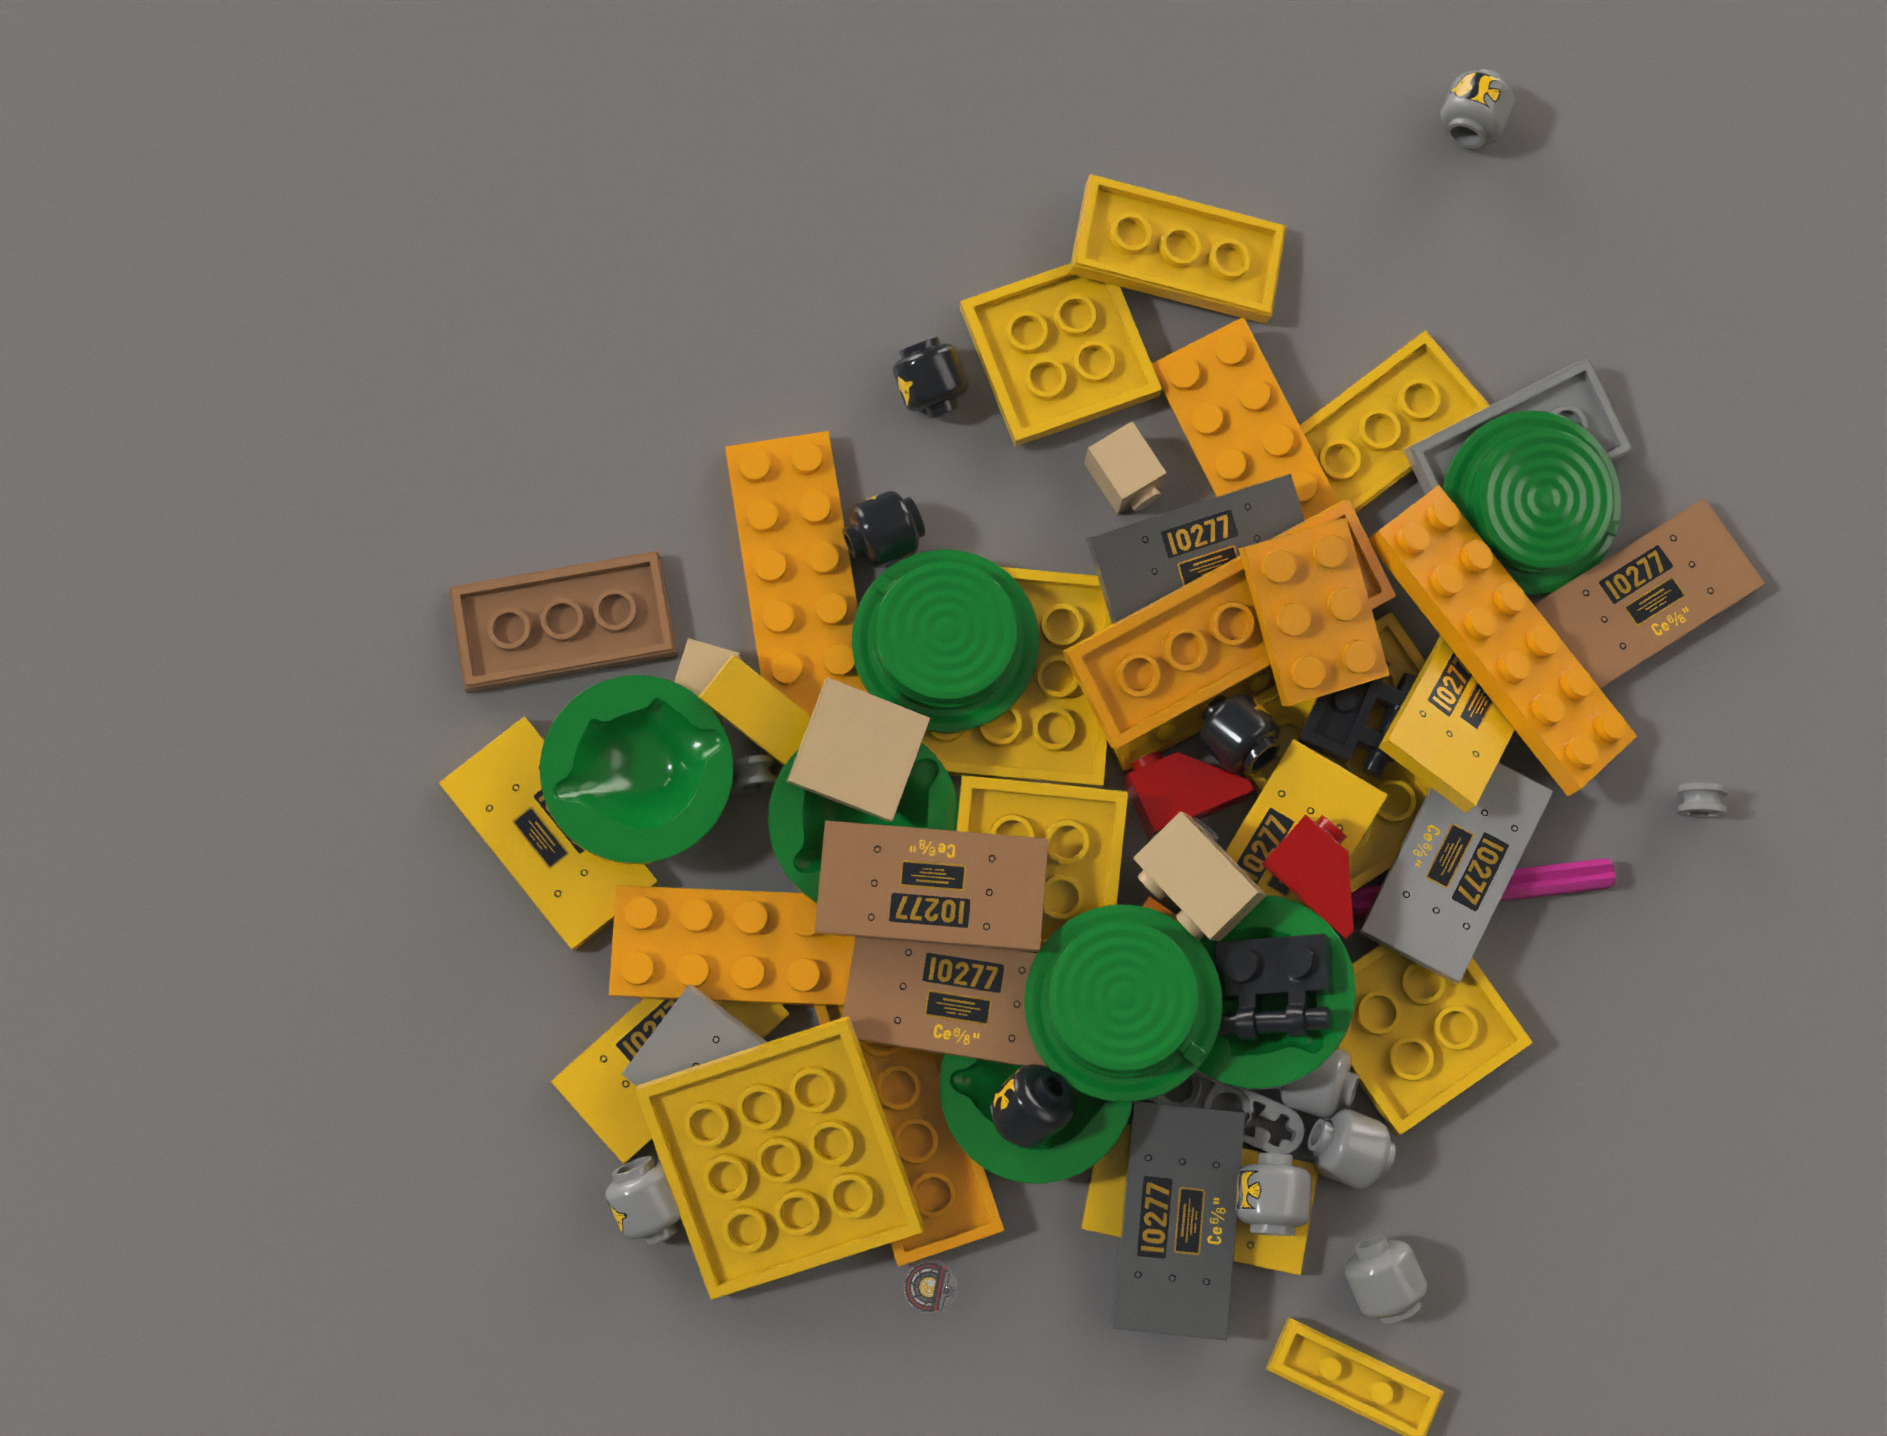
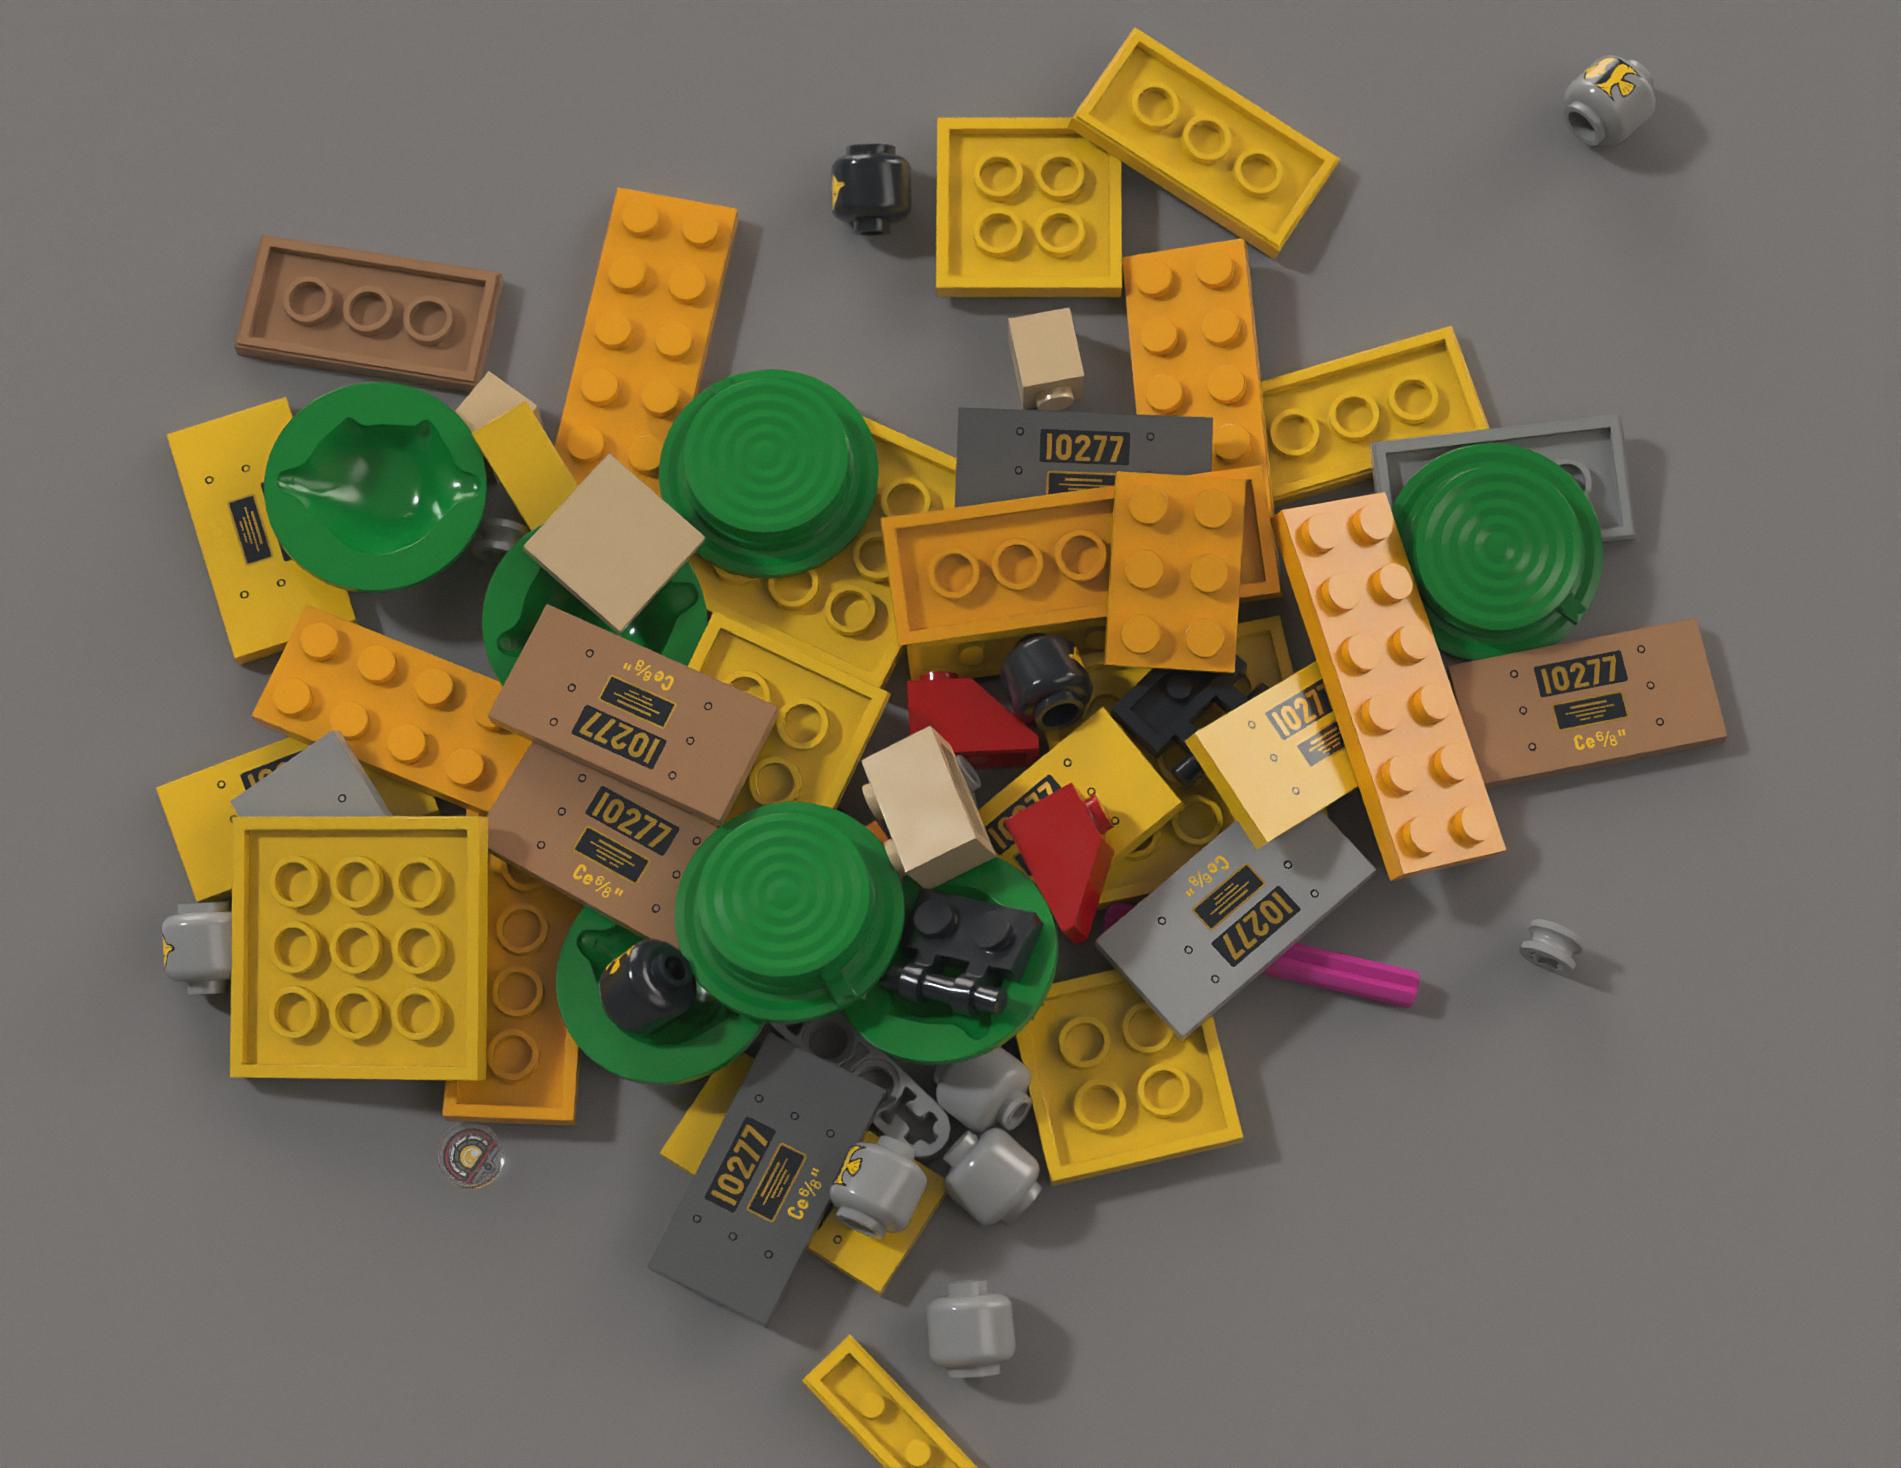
camera: 30 degrees right, 5 degrees down
black head [842,491,925,568] -> none

